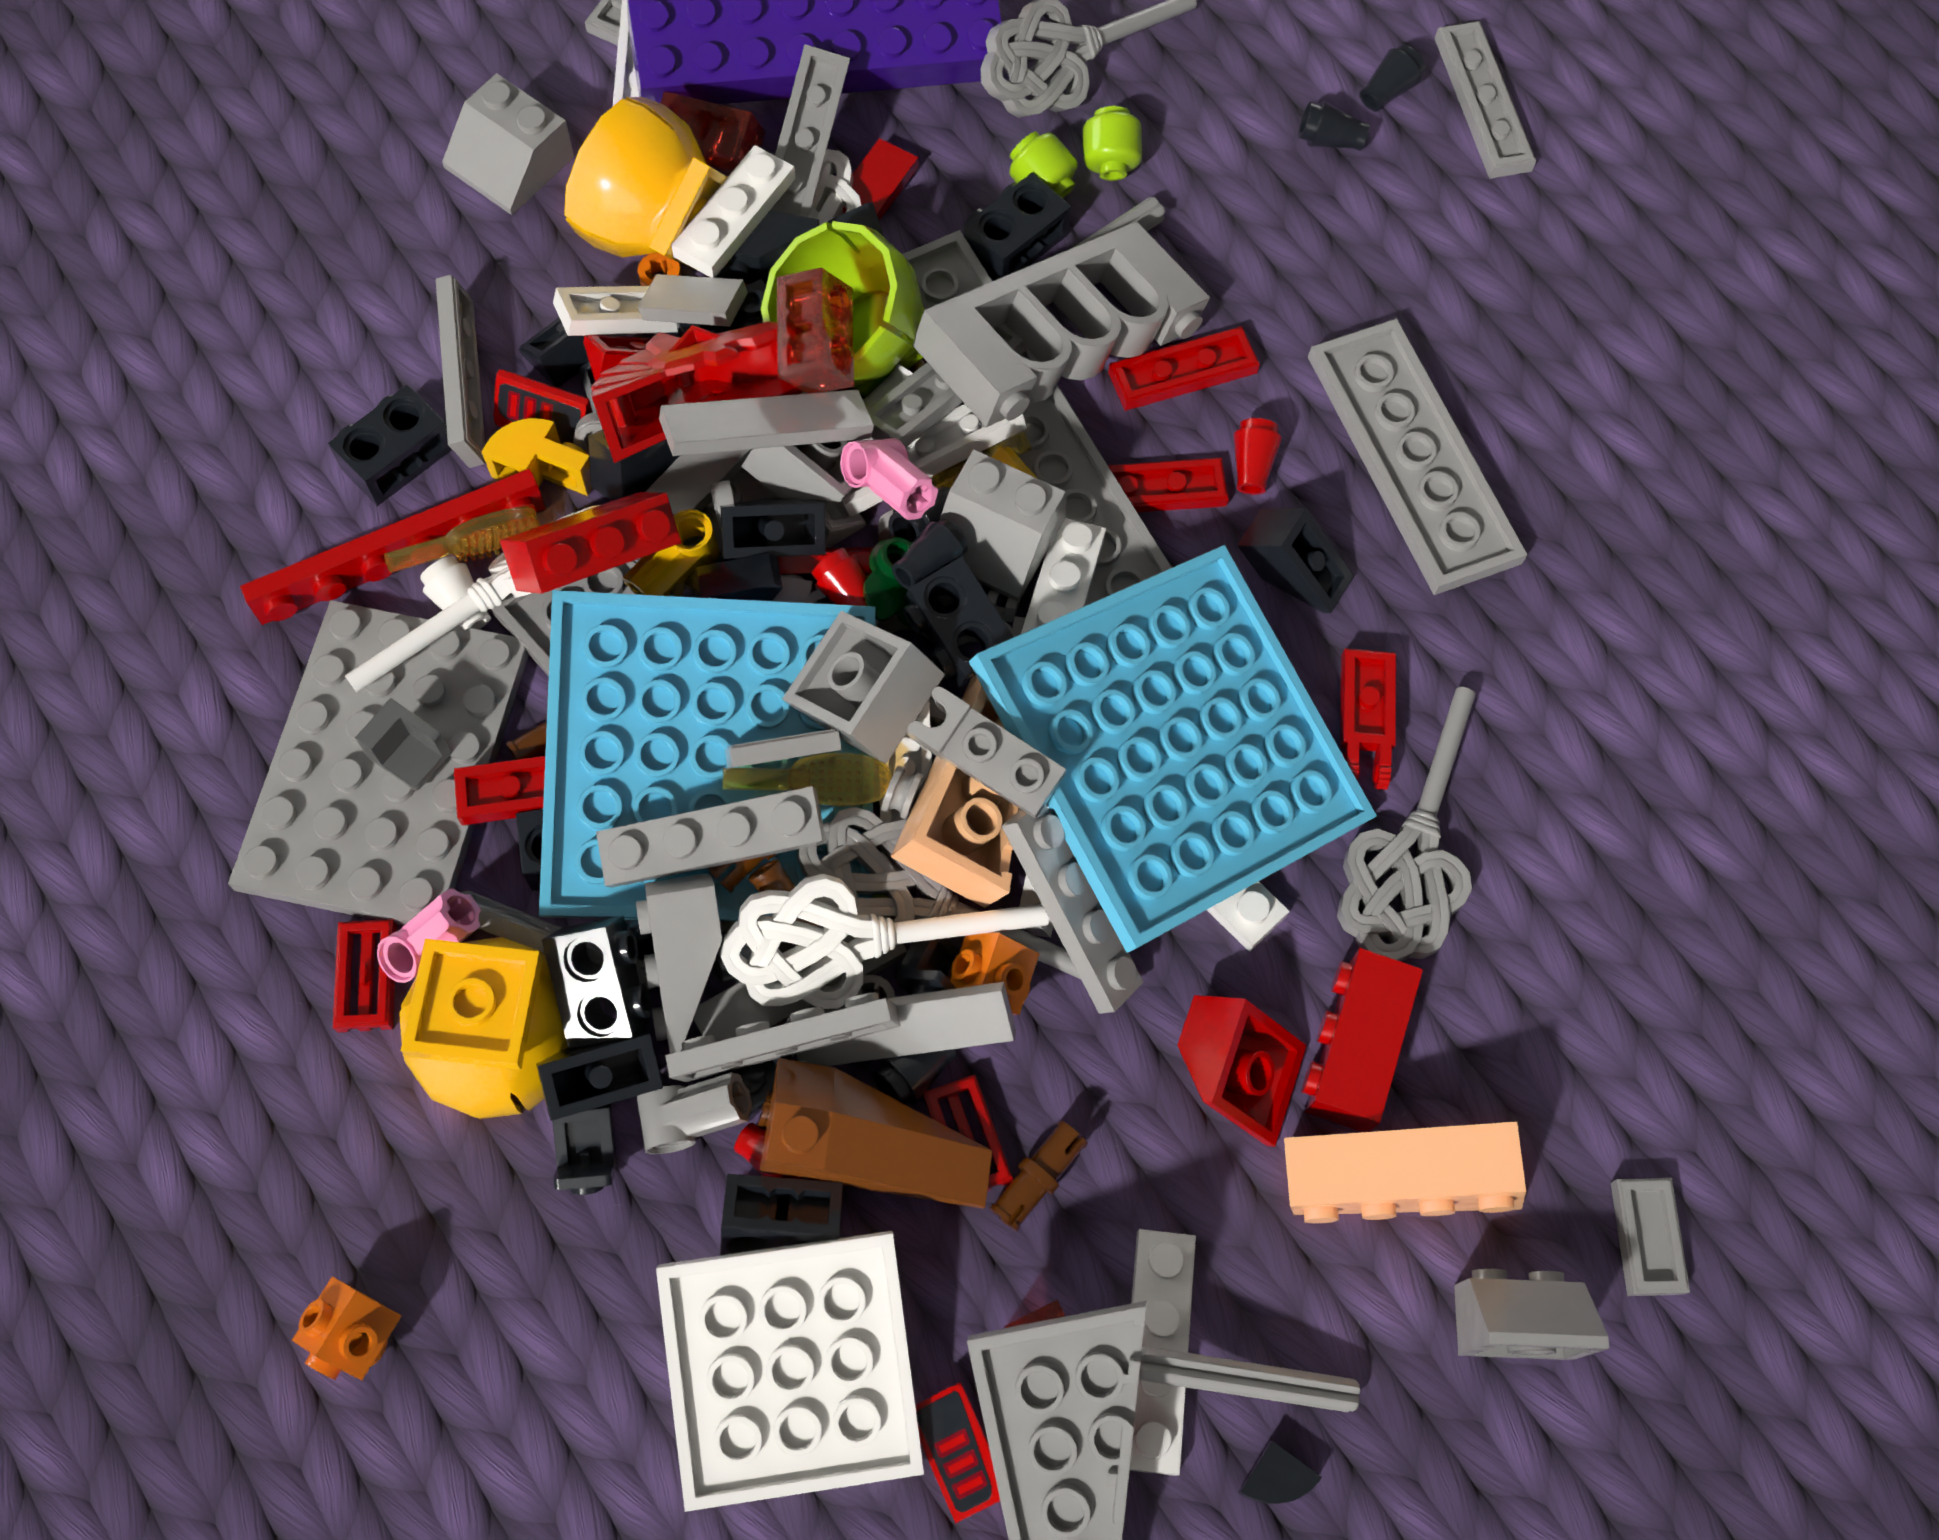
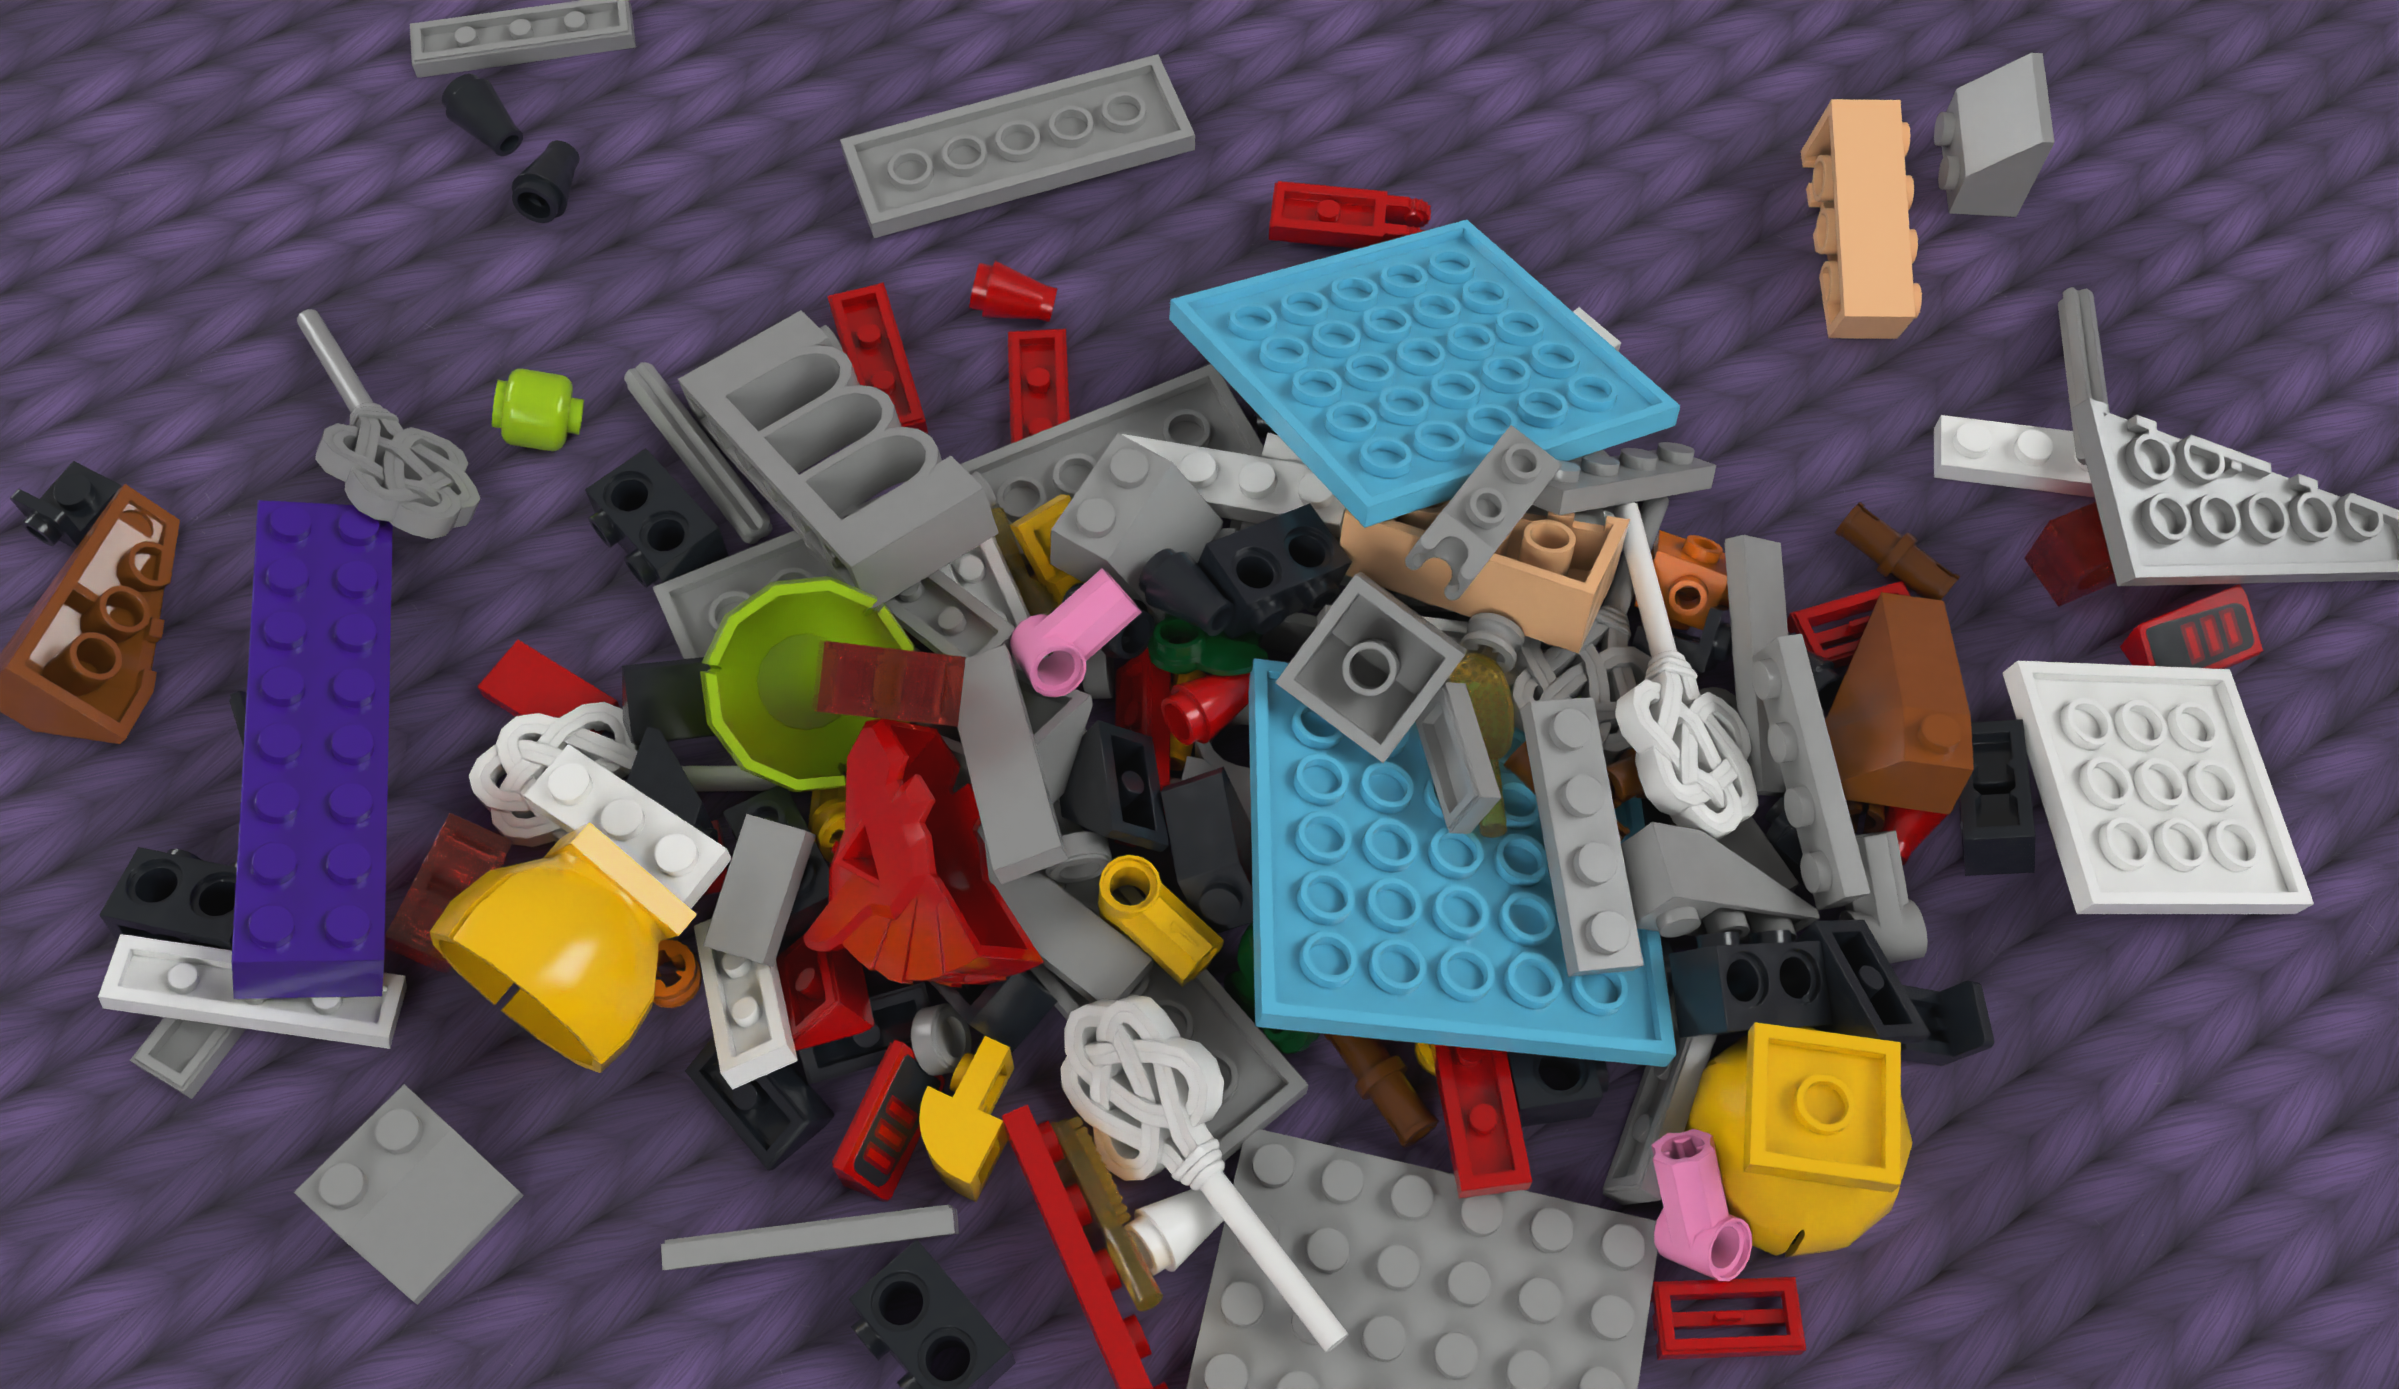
camera: 85 degrees left, 5 degrees down
orange brick [292,1276,402,1381] -> none
dark grey panel [355,698,452,791] -> none
red brick [500,492,681,594] -> none
light grey plate [771,44,850,217] -> none
lime head [1009,131,1078,199] -> none
red slope [1177,995,1307,1147] -> none
black slope [1237,508,1354,613] -> none
black tile [1238,1441,1322,1504] -> none
red brick [1301,948,1423,1132] -> none
light grey piece [1337,687,1476,962] -> none
light grey tile [1611,1178,1690,1296] -> none

